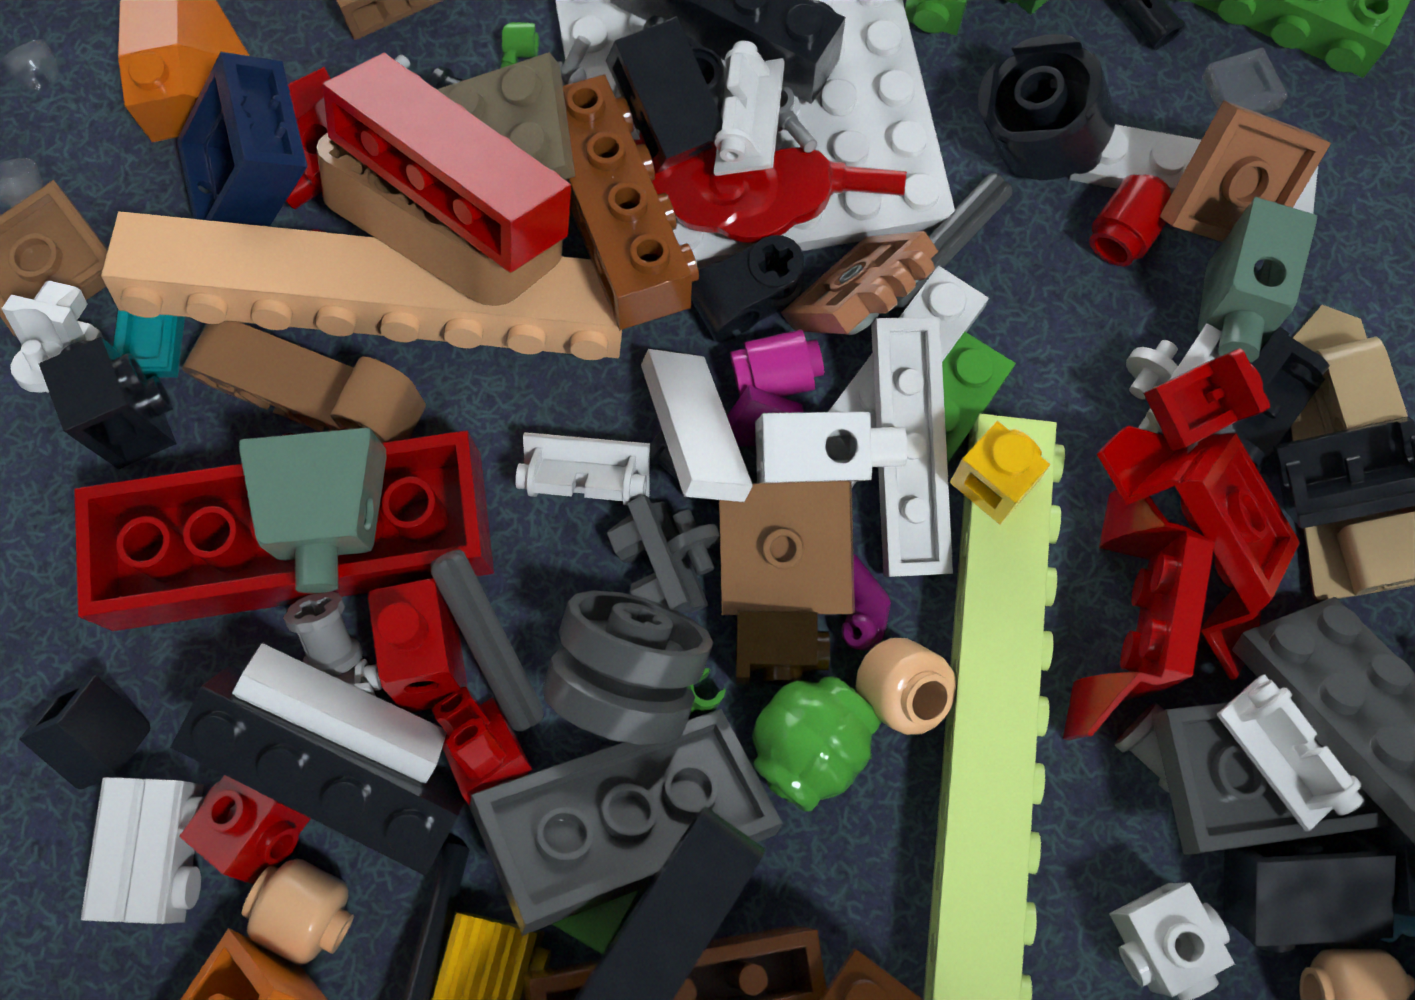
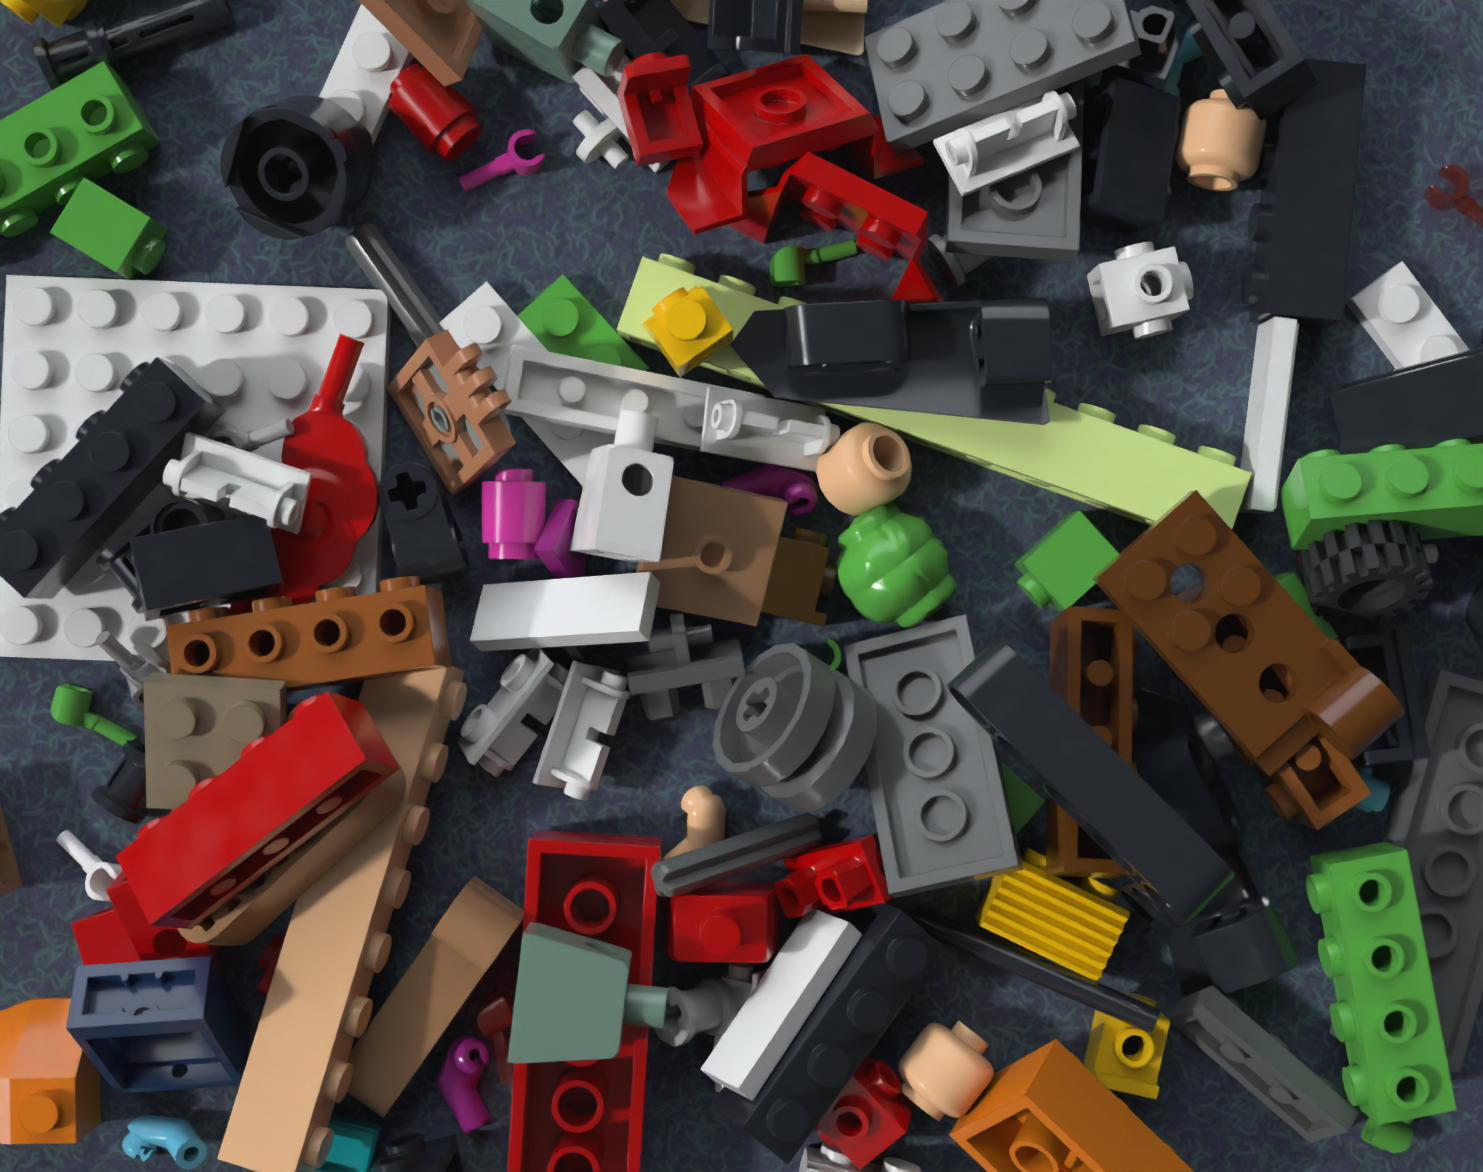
camera: 80 degrees left, 15 degrees up
none -> medium azure arm [122,1114,207,1170]
none -> magenta arm [437,1036,491,1133]
none -> dark pink hand [458,129,545,192]
none -> white hinge [458,648,569,777]
none -> light nougat arm [662,785,726,860]
none -> white hinge [700,387,840,472]
none -> black panel [730,297,1052,425]
none -> bright green hand [770,239,857,286]
none -> bright green brick [1013,511,1119,611]

